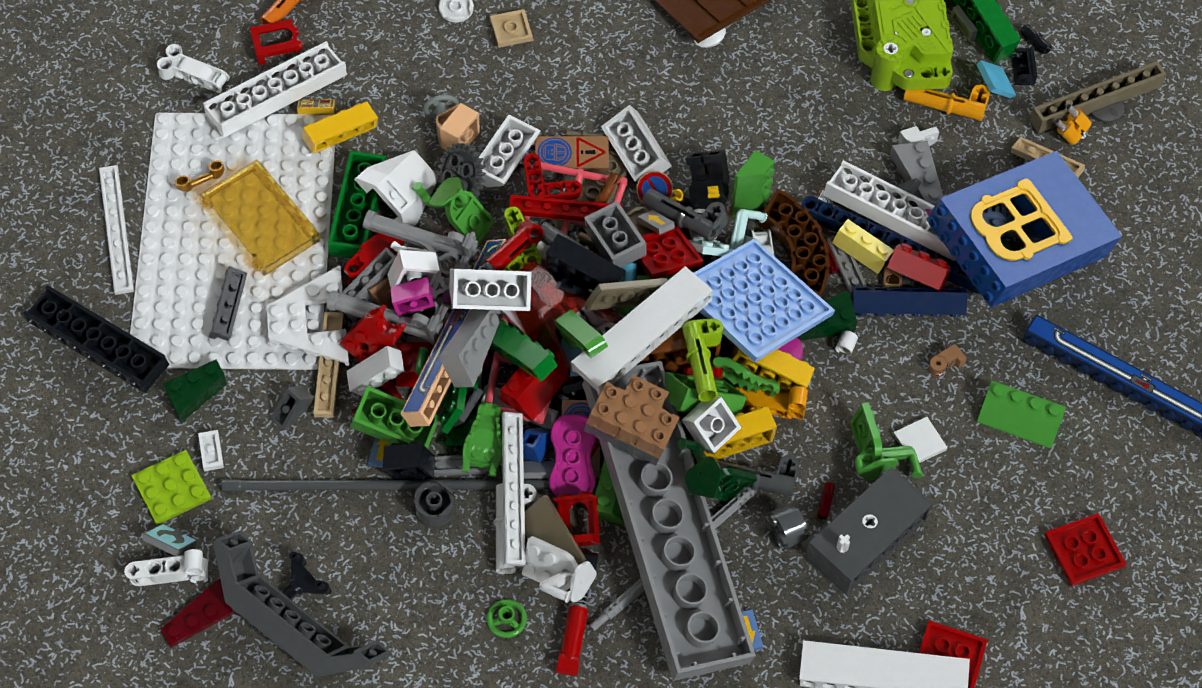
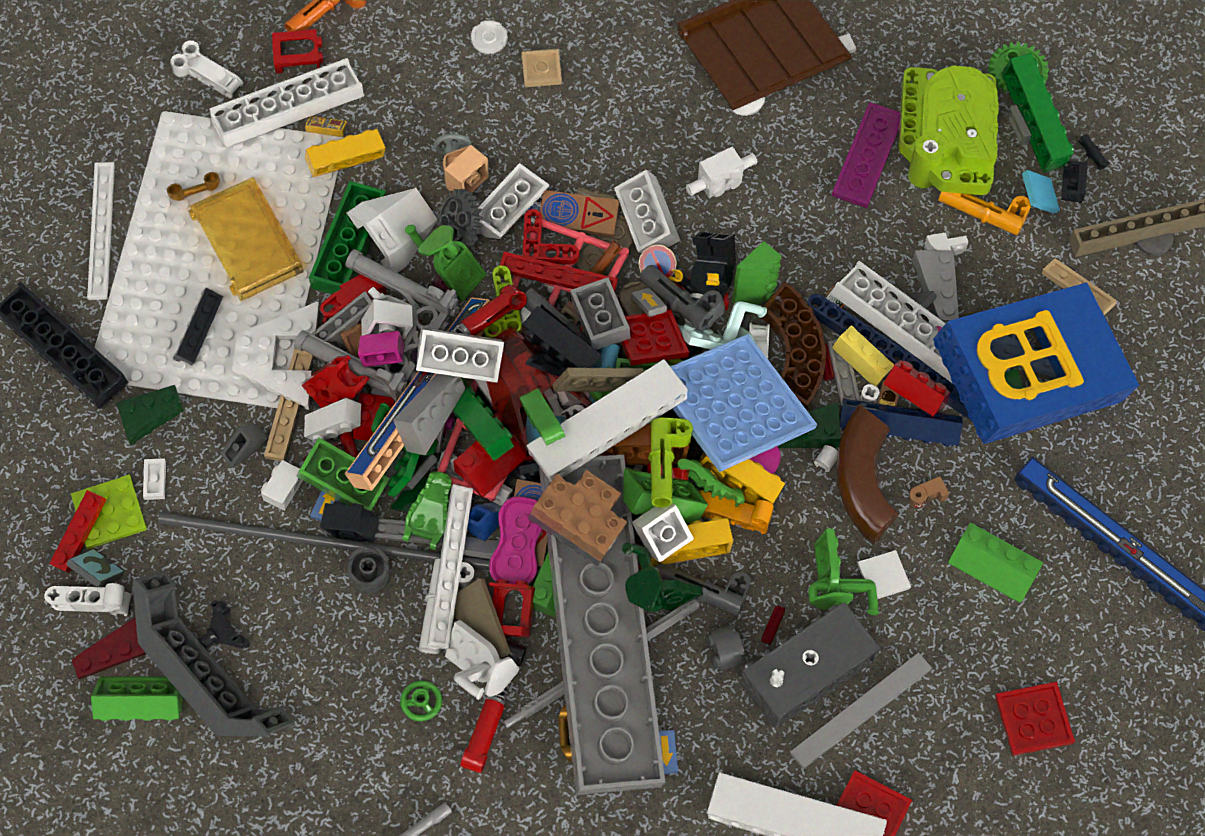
camera: 10 degrees right, 5 degrees up
light orange piece [1054,104,1091,145] -> none
none -> red plate [49,490,107,573]
none -> bright green slope [91,676,183,721]
none -> white brick [261,460,303,511]
none -> pearl gold bar [558,704,572,762]
none -> white brick [686,147,757,198]
none -> light grey tile [790,652,932,769]
none -> magenta plate [831,102,900,208]
none -> reddish brown brick [836,404,899,546]
none -> white bush [860,384,880,403]

